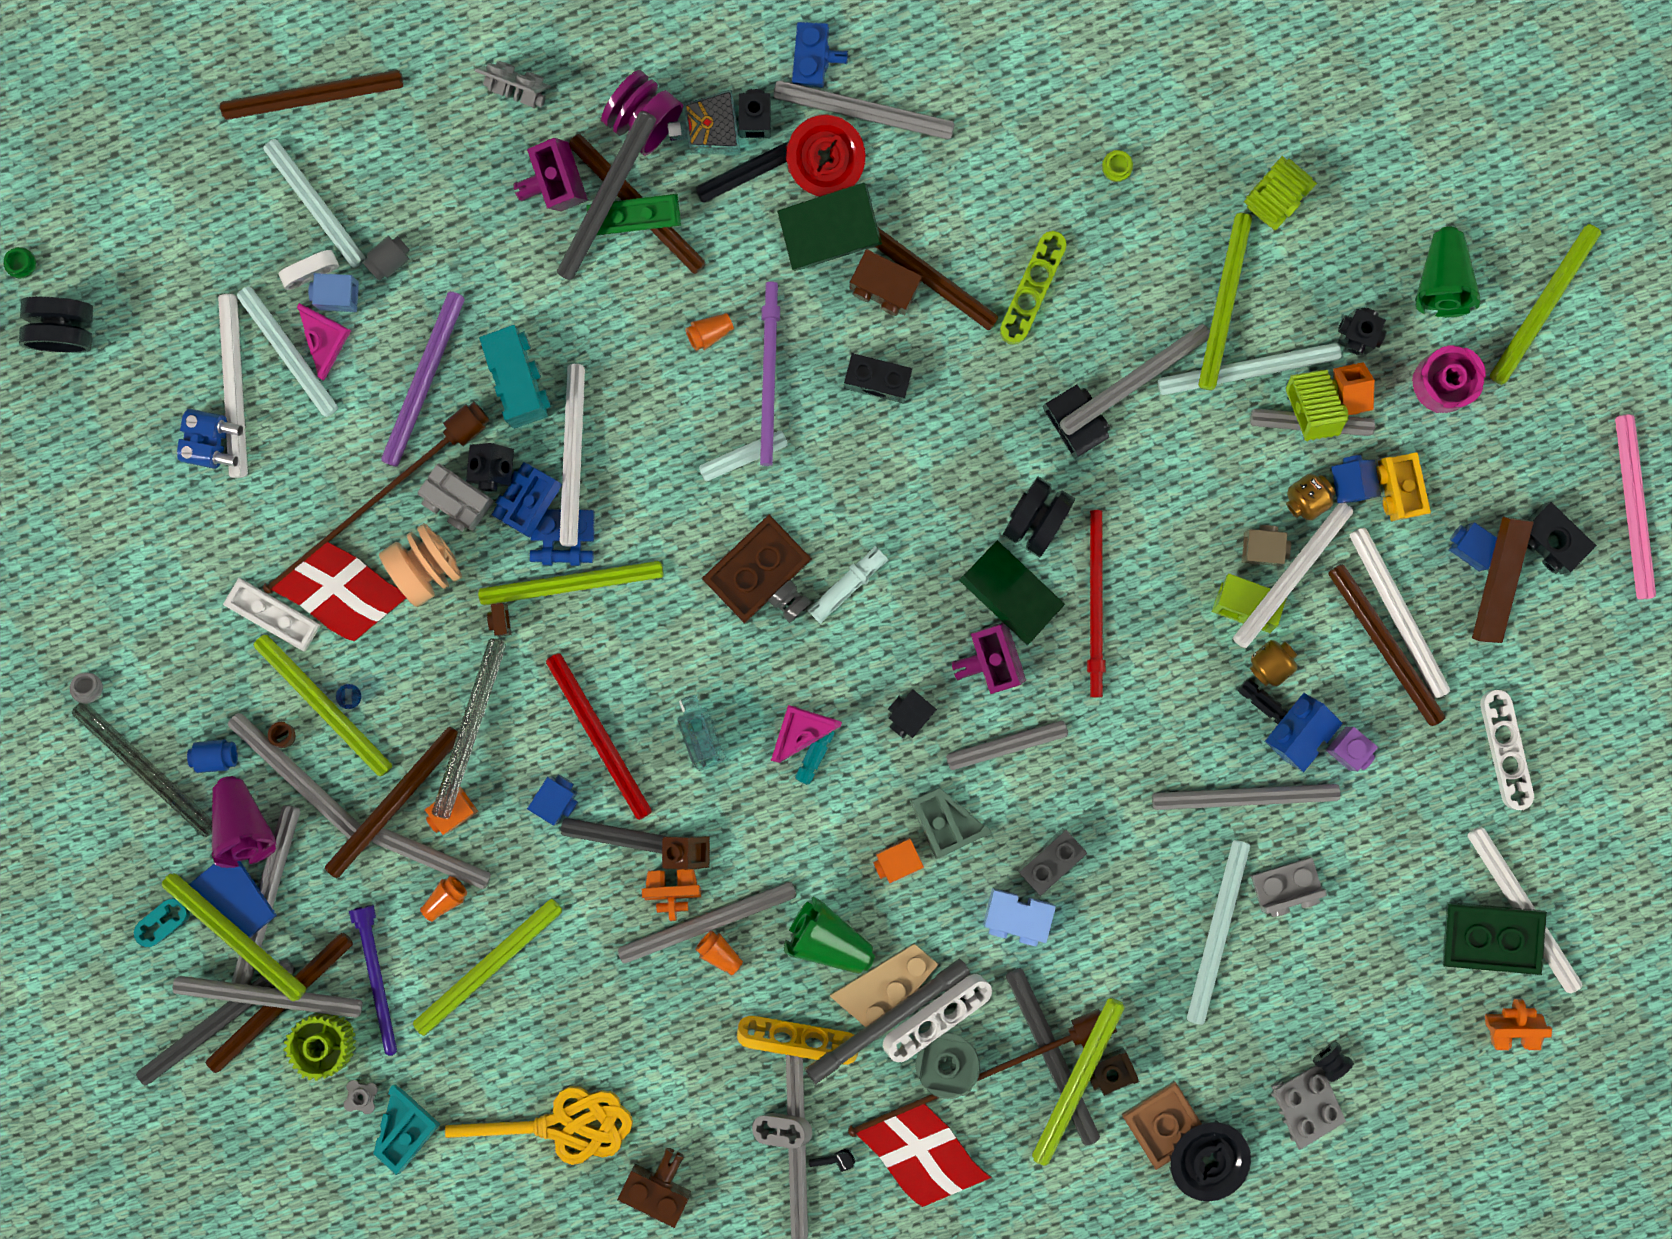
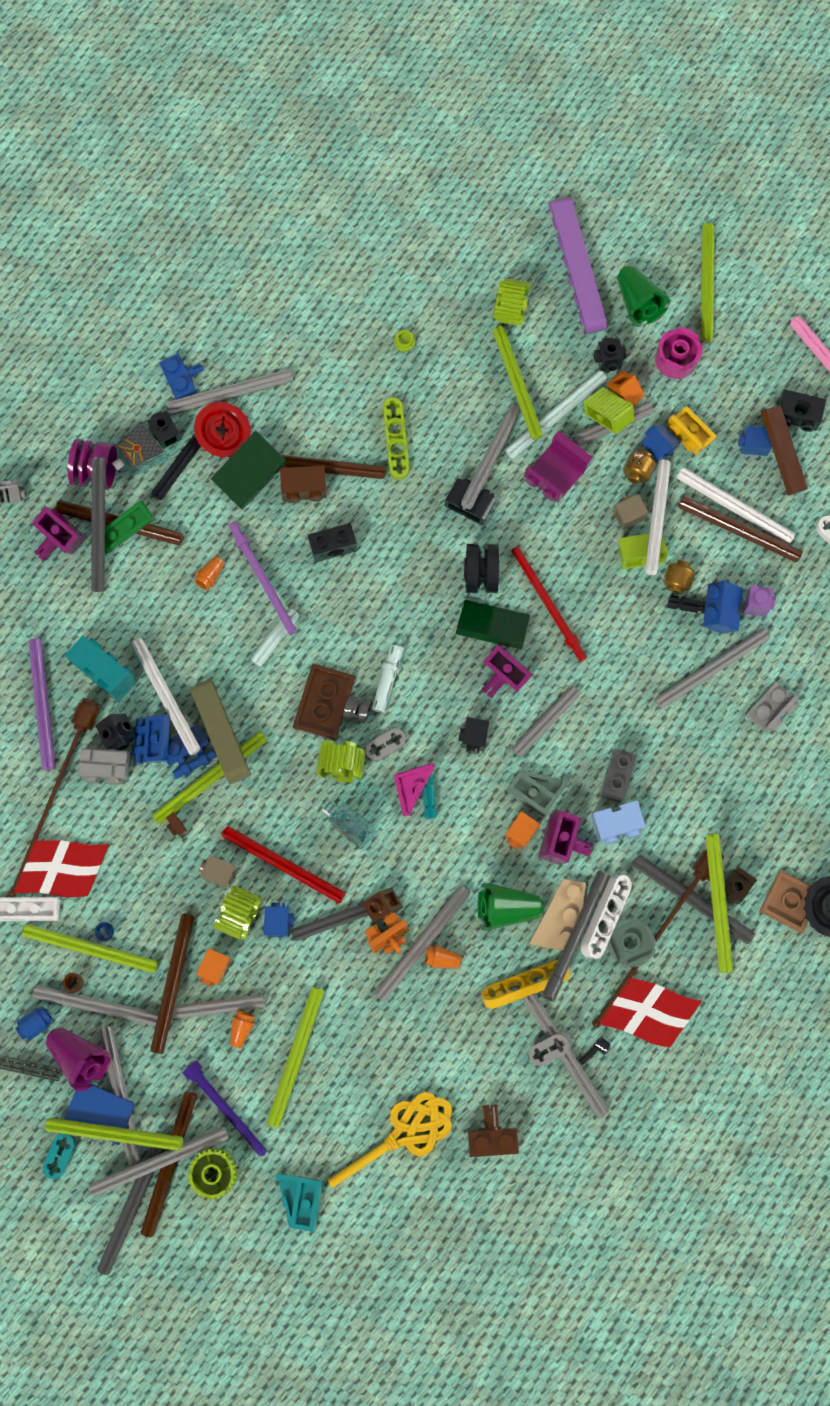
camera: 35 degrees left, 10 degrees down
light grey plate [344,1080,378,1114] -> none
light nougat wheel [379,523,462,607] -> none
clear smoke axle [432,638,506,819] -> none
light aqua axle [1187,840,1250,1025] -> none
none -> olive beam [190,678,251,785]
none -> dark tan brick [199,855,238,890]
none -> lime brick [213,885,262,940]
none -> lime brick [316,740,365,783]
none -> light grey beam [365,729,406,762]
none -> magenta panel [524,431,593,503]
none -> magenta brick [538,810,593,865]
none -> medium lavender beam [549,197,607,335]

